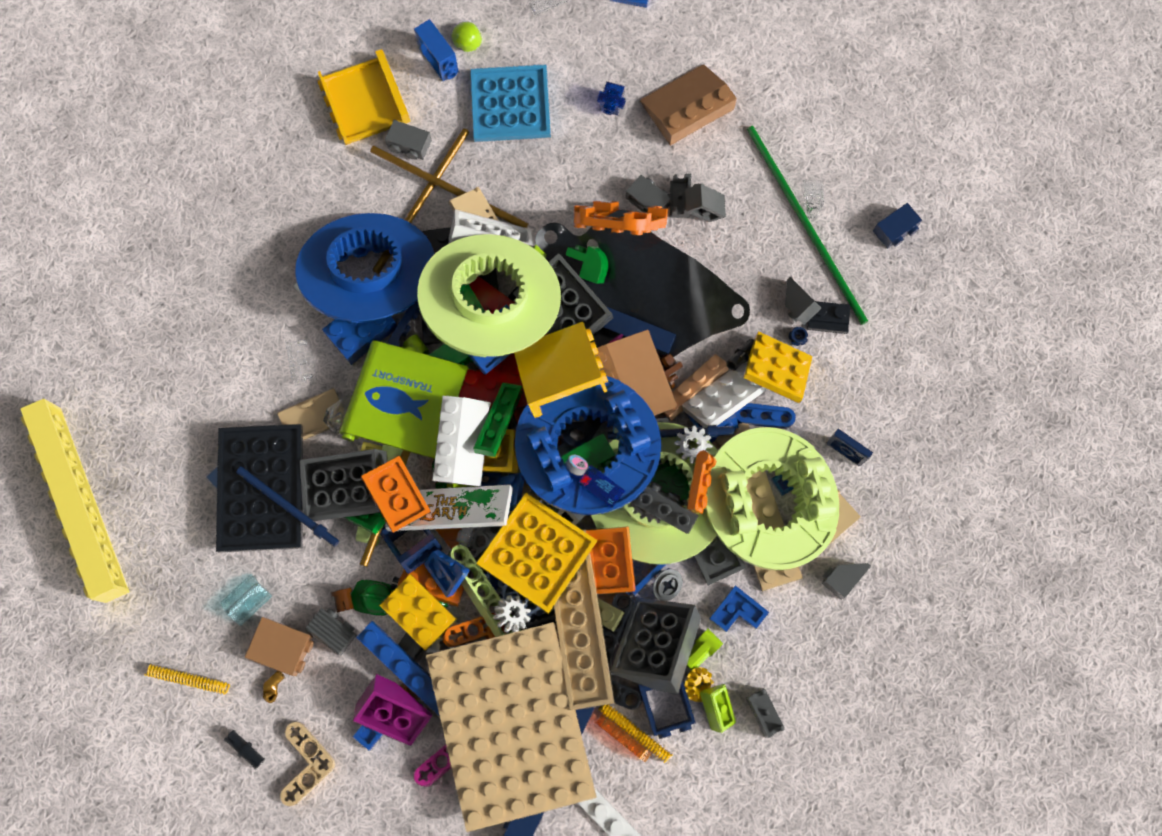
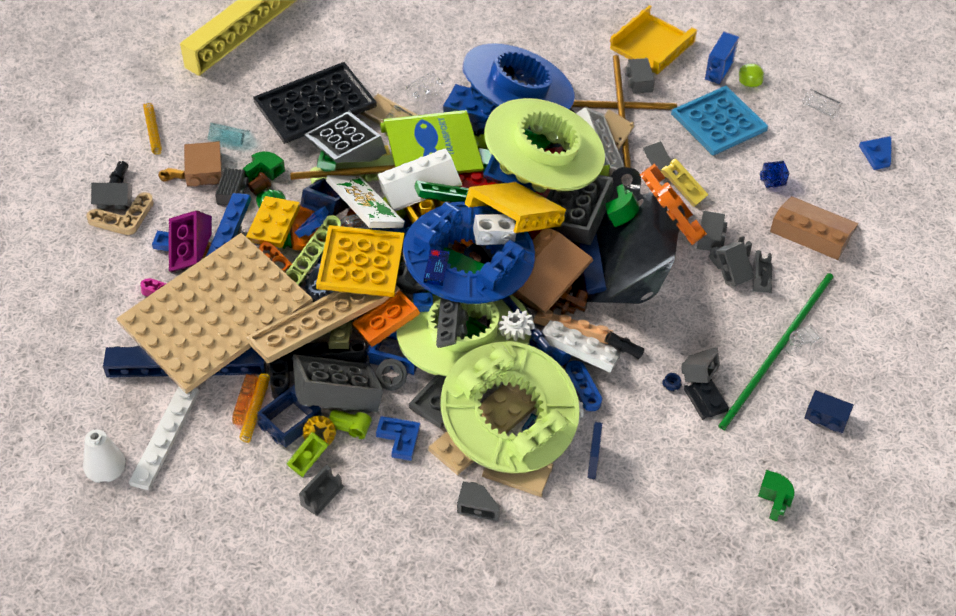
camera: 60 degrees right, 25 degrees down
dark blue bar [236,467,340,547] -> none
orange plate [361,456,431,533] -> none
white gear [493,595,531,633] -> none
light grey tile [566,455,588,475] -> none
orange plate [687,450,716,514] -> none
yellow plate [743,331,813,403] -> none
none -> dark grey brick [91,182,132,209]
none -> green brick [243,151,285,183]
none -> blue plate [413,292,433,312]
none -> white brick [473,214,516,245]
none -> dark grey hinge [643,141,675,178]
none -> light yellow plate [661,159,709,207]
none -> dark grey hinge [753,250,772,293]
none -> green brick [758,469,795,521]

